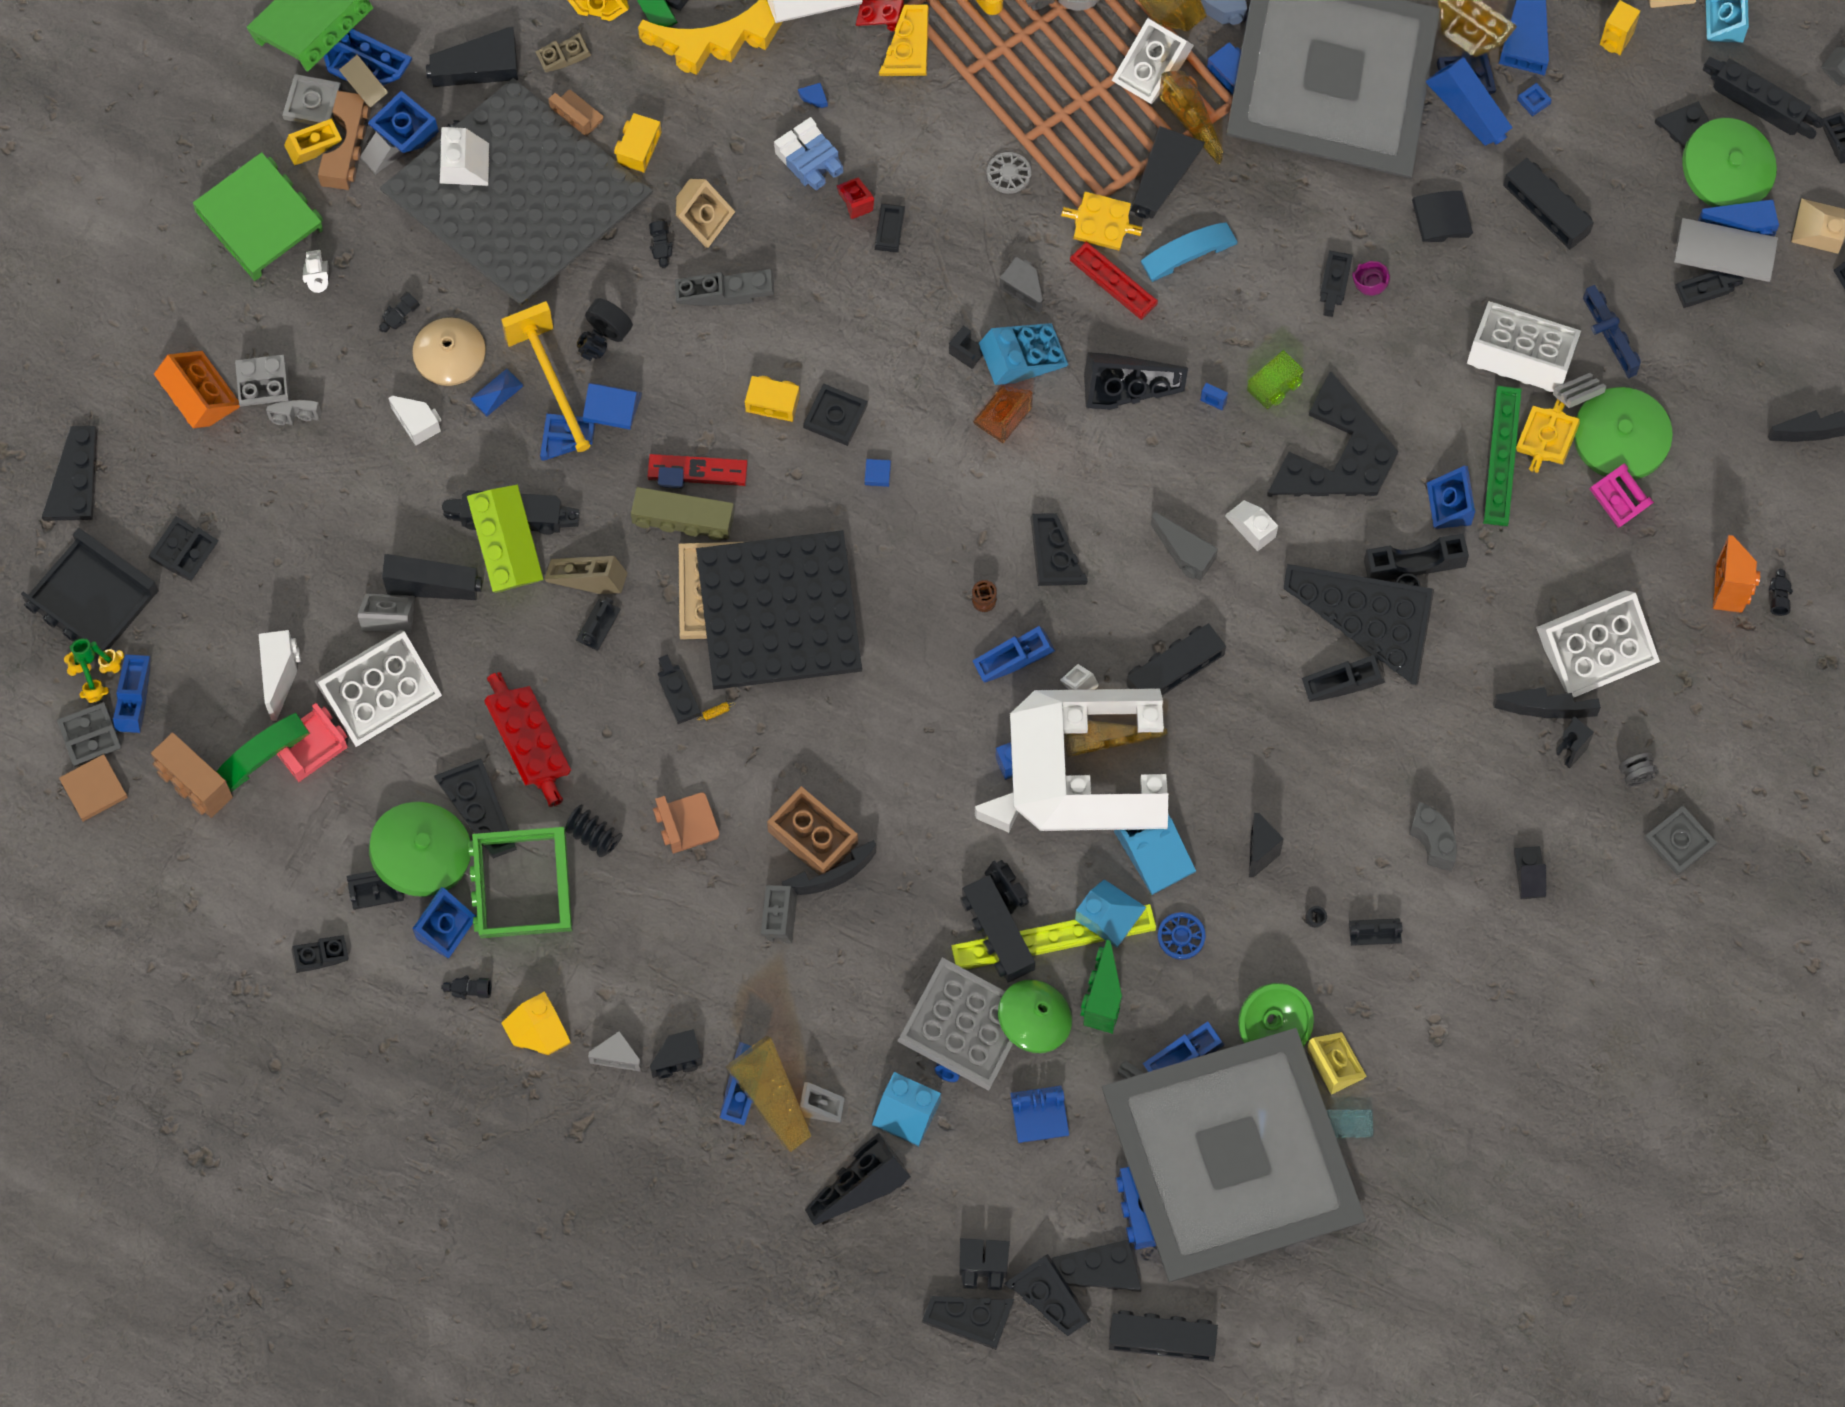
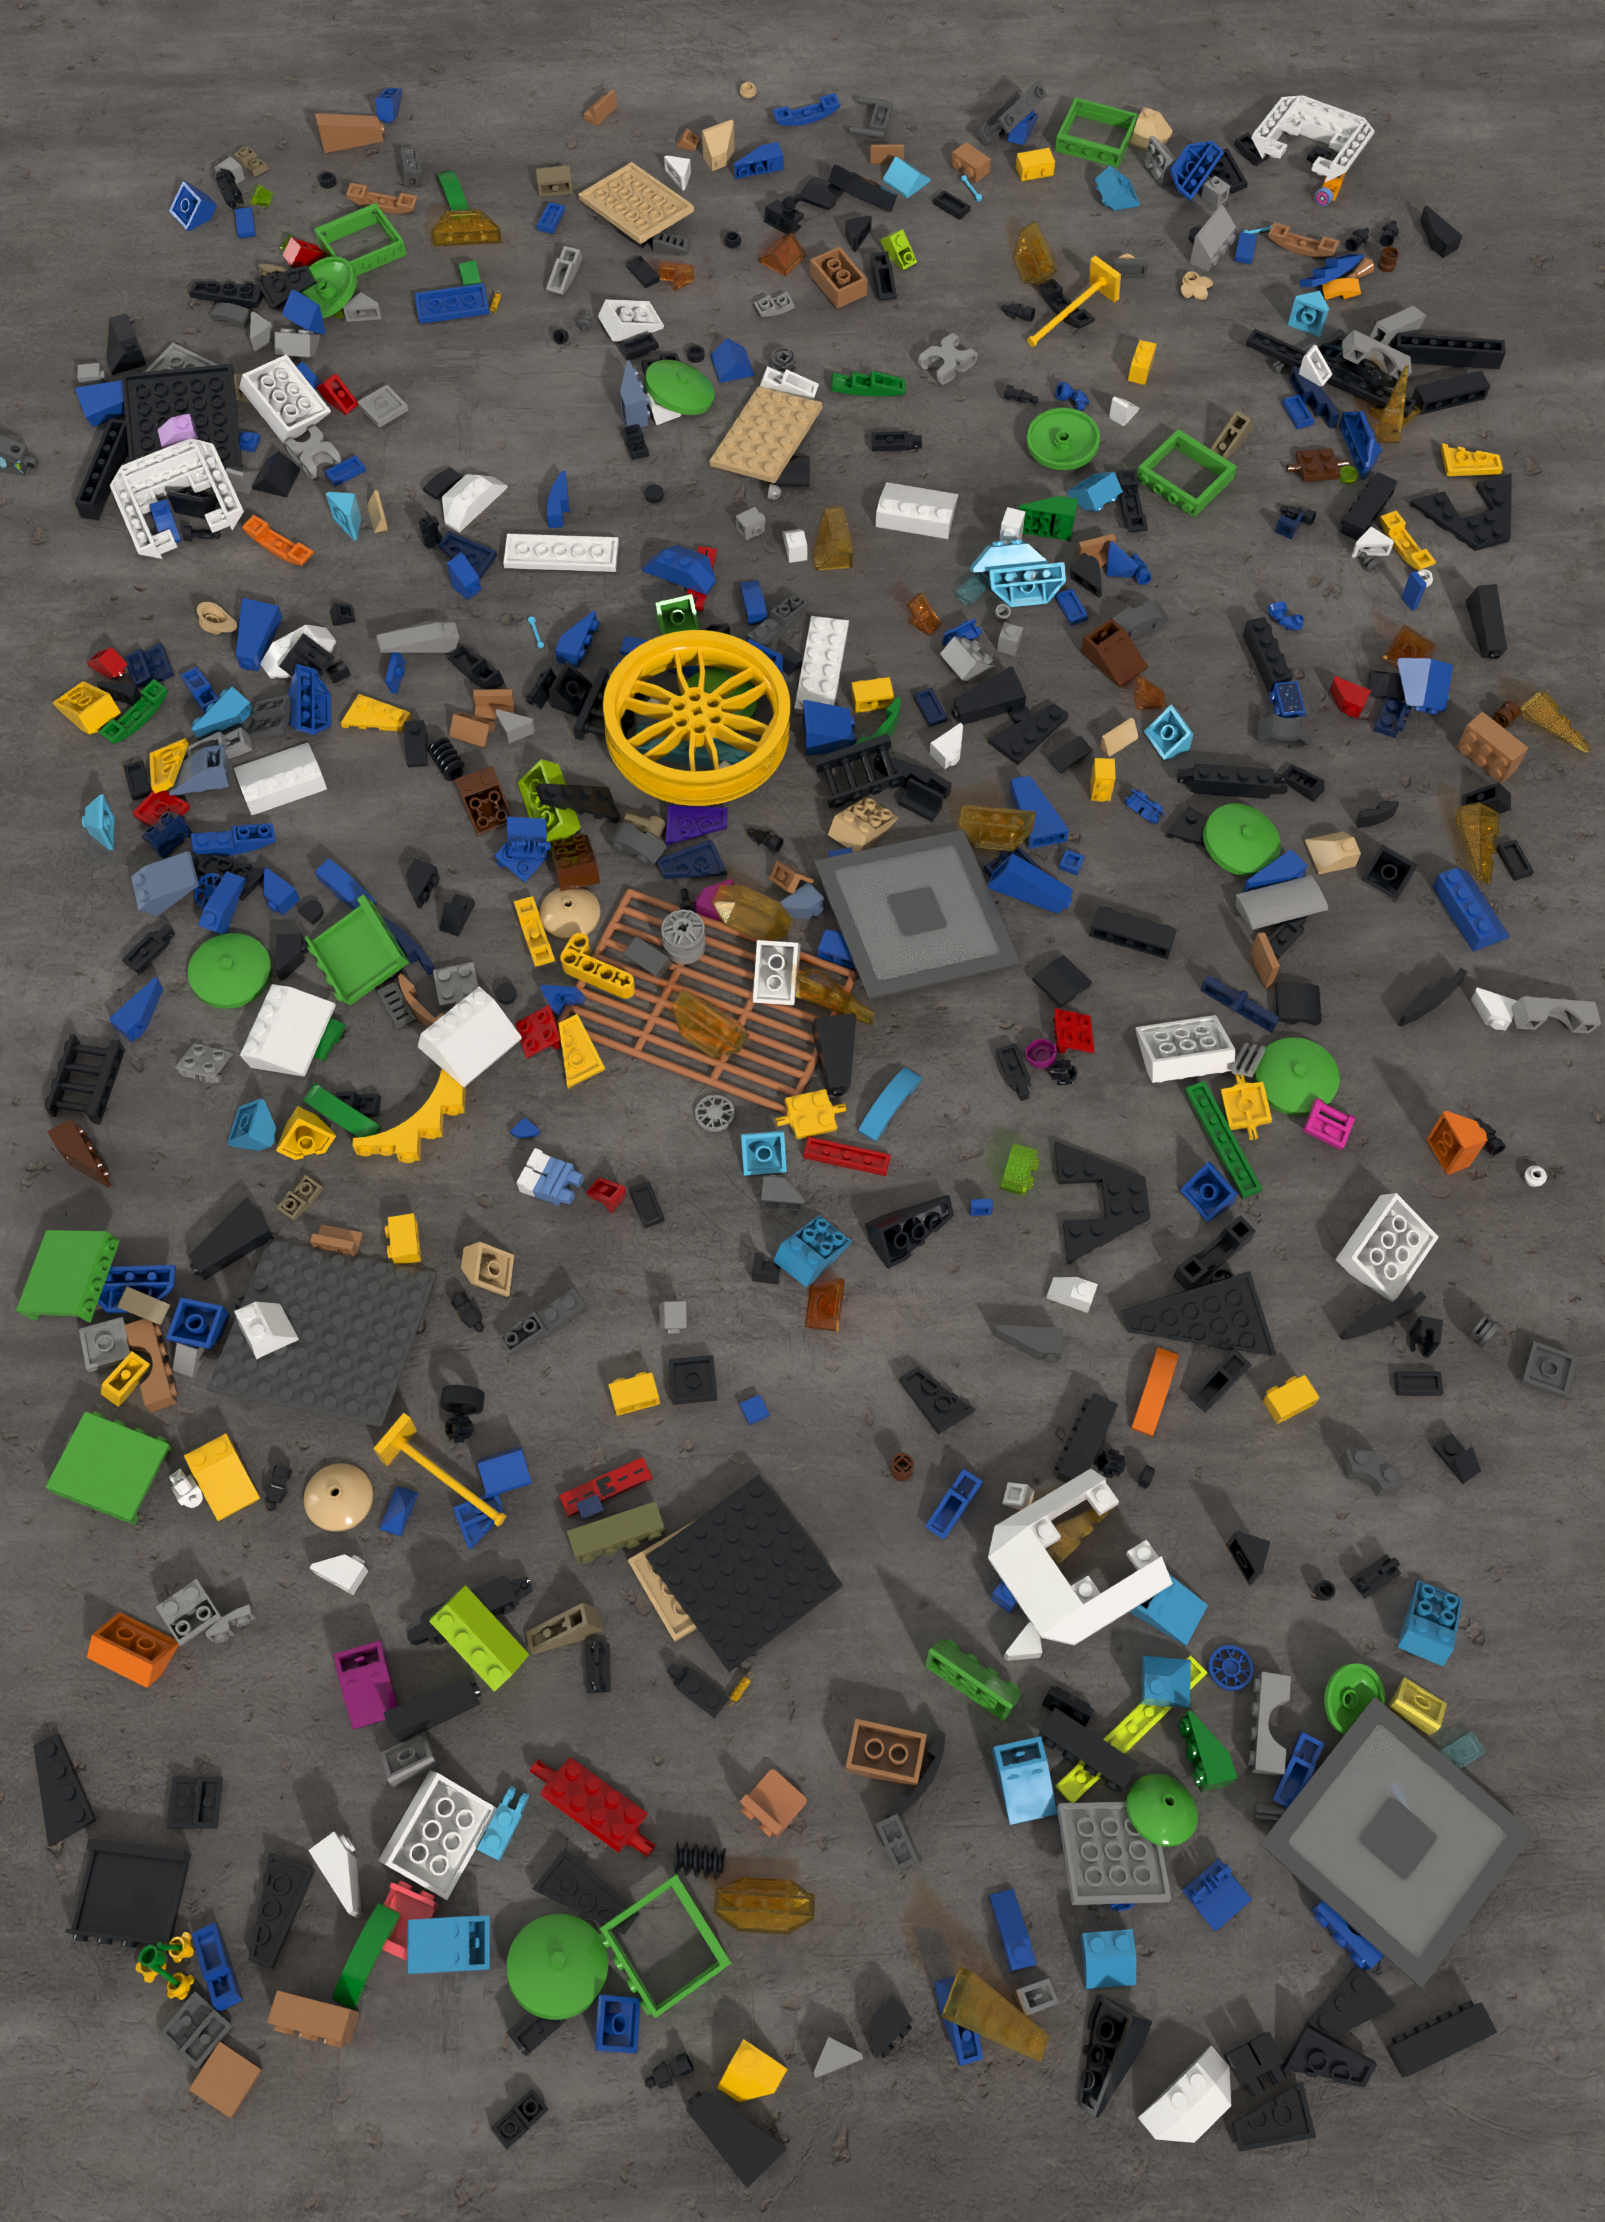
camera: 30 degrees left, 5 degrees down
none -> yellow slope [184,1434,261,1521]
none -> black wing [248,1852,315,1969]
none -> magenta slope [333,1640,398,1730]
none -> dark azure slope [407,1915,490,1974]
none -> medium azure hinge [477,1786,529,1861]
none -> light grey brick [659,1301,687,1334]
none -> clear yellow wedge [672,989,750,1059]
none -> black slope [686,2091,786,2188]
none -> clear yellow wedge [713,1877,815,1935]
none -> medium azure slope [741,1131,787,1176]
none -> bright green slope [925,1638,1022,1722]
none -> blue slope [989,1889,1036,1973]
none -> dark azure slope [992,1736,1057,1825]
none -> black gear [1051,1060,1077,1086]
none -> red hinge [1053,1008,1094,1053]
none -> black gear [1097,1449,1125,1478]
none -> blue hinge [1124,788,1165,824]
none -> orange slope [1131,1347,1179,1437]
none -> black tile [1137,1464,1155,1489]
none -> white wedge [1137,2045,1231,2143]
none -> light grey arch [1248,1672,1291,1778]
none -> medium nougat tile [1250,932,1280,988]
none -> yellow brick [1262,1375,1320,1424]
none -> black slope [1275,982,1322,1026]
none -> black tile [1394,1372,1443,1396]
none -> dark azure slope [1398,1580,1463,1667]
none -> white plate [1524,1166,1547,1187]

